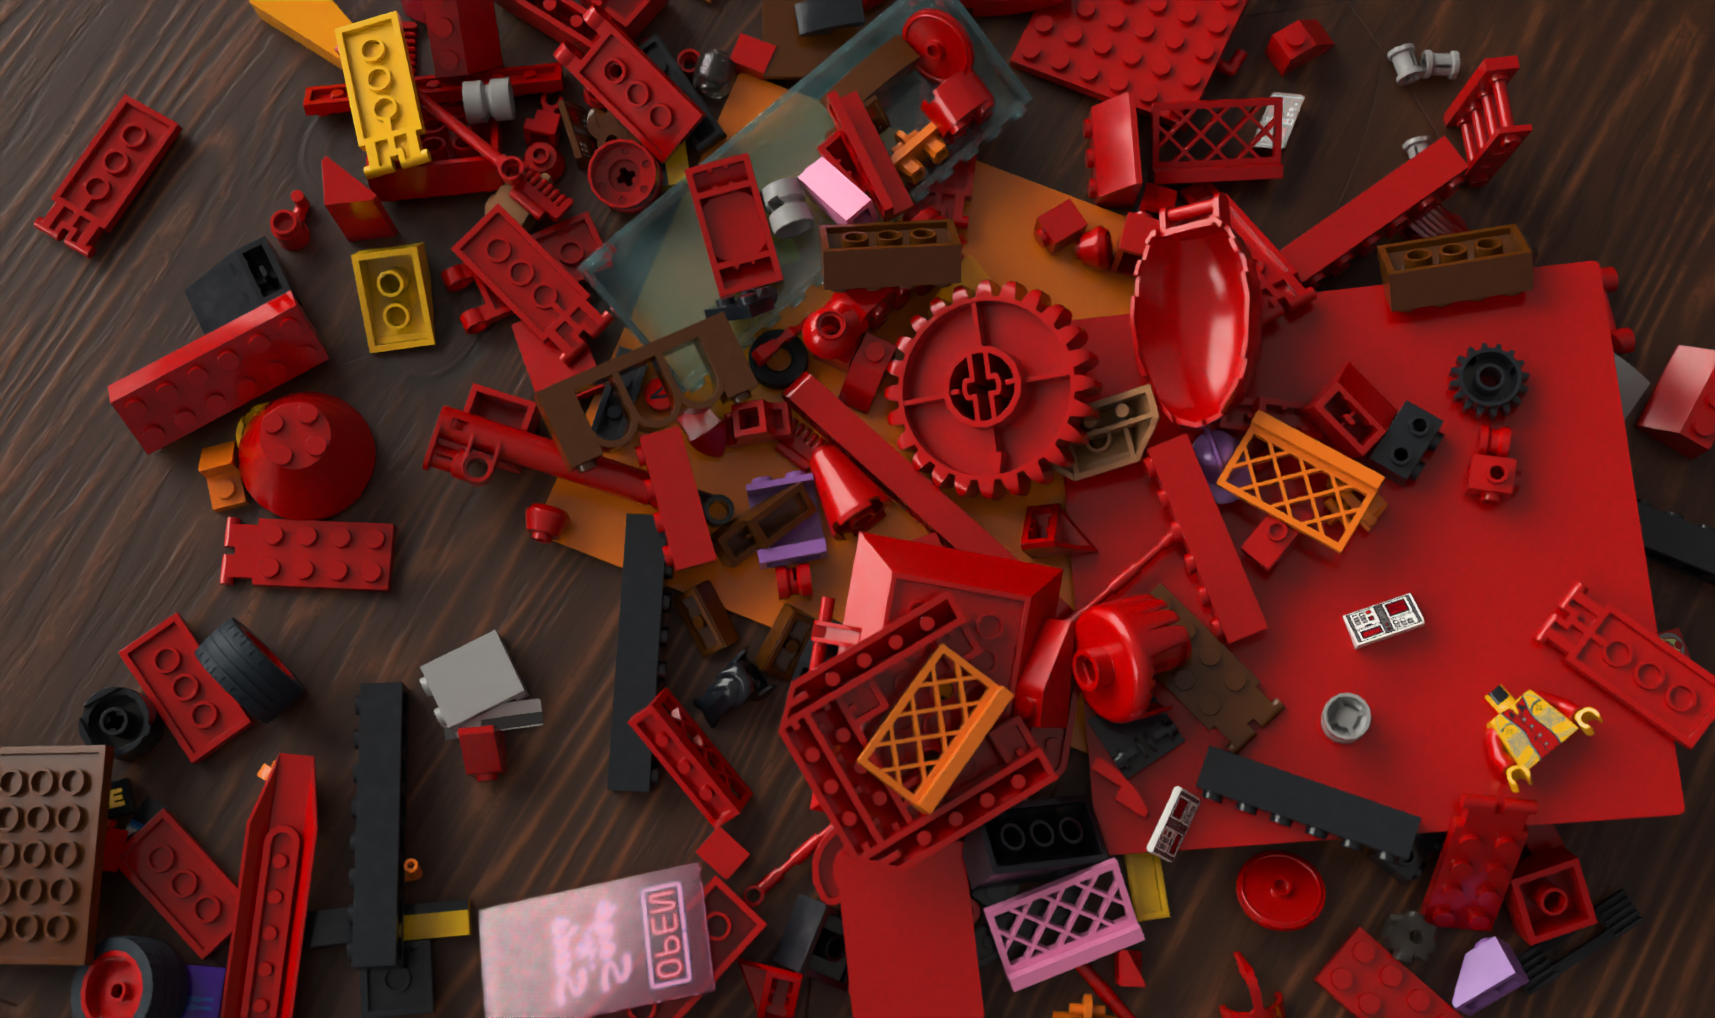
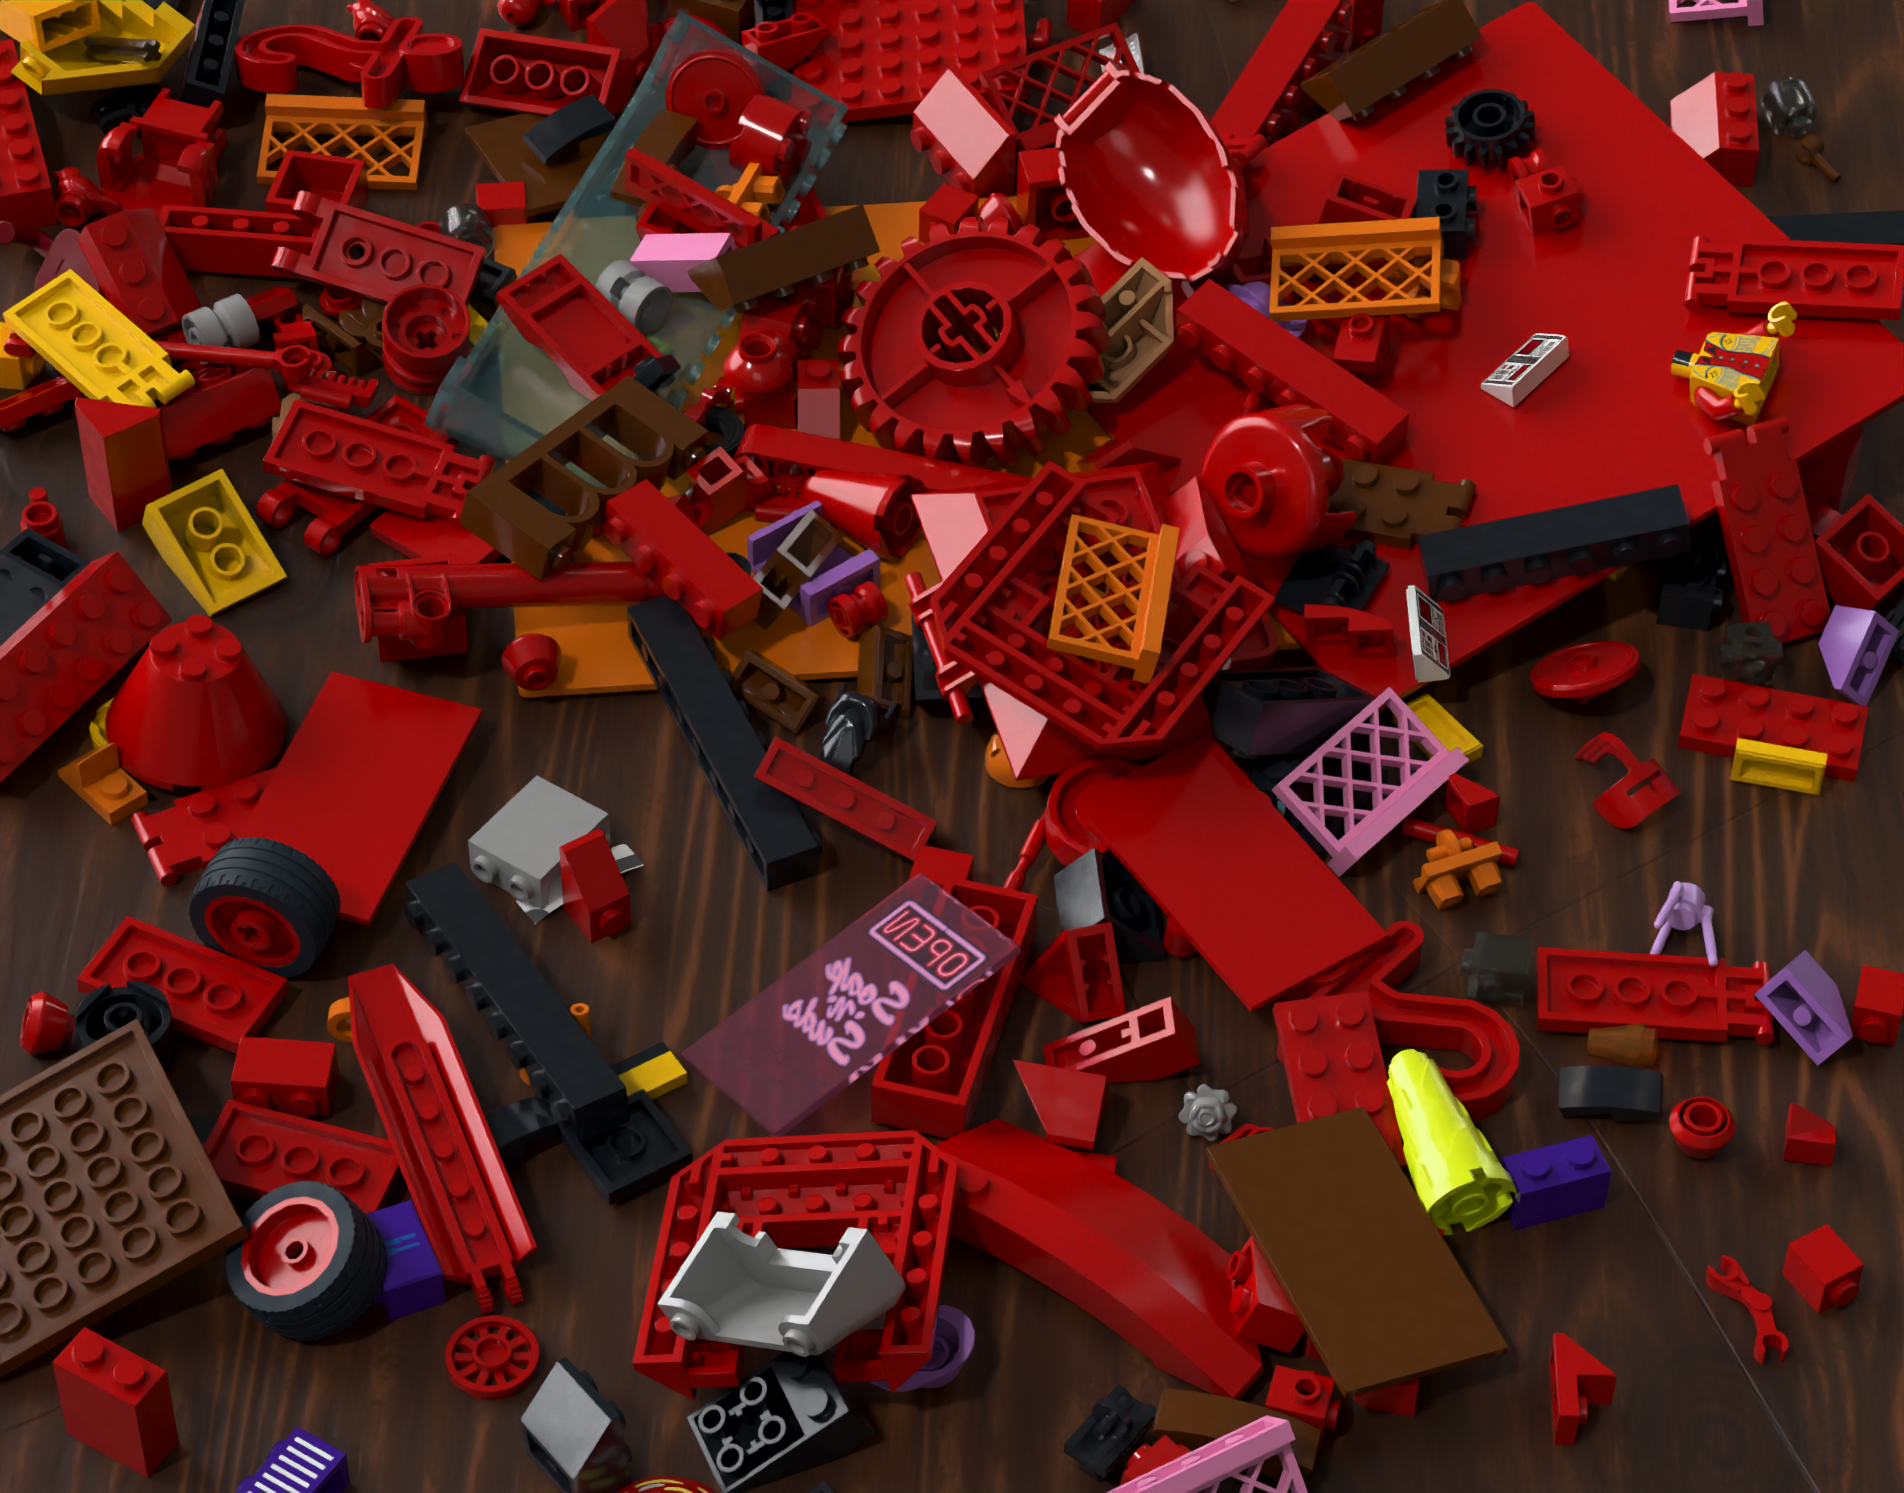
camera: 25 degrees left, 30 degrees down
light grey wheel [1320,693,1371,744] -> none
none -> red cone [20,991,76,1055]
none -> red brick [231,1036,339,1118]
none -> red piece [237,671,483,926]

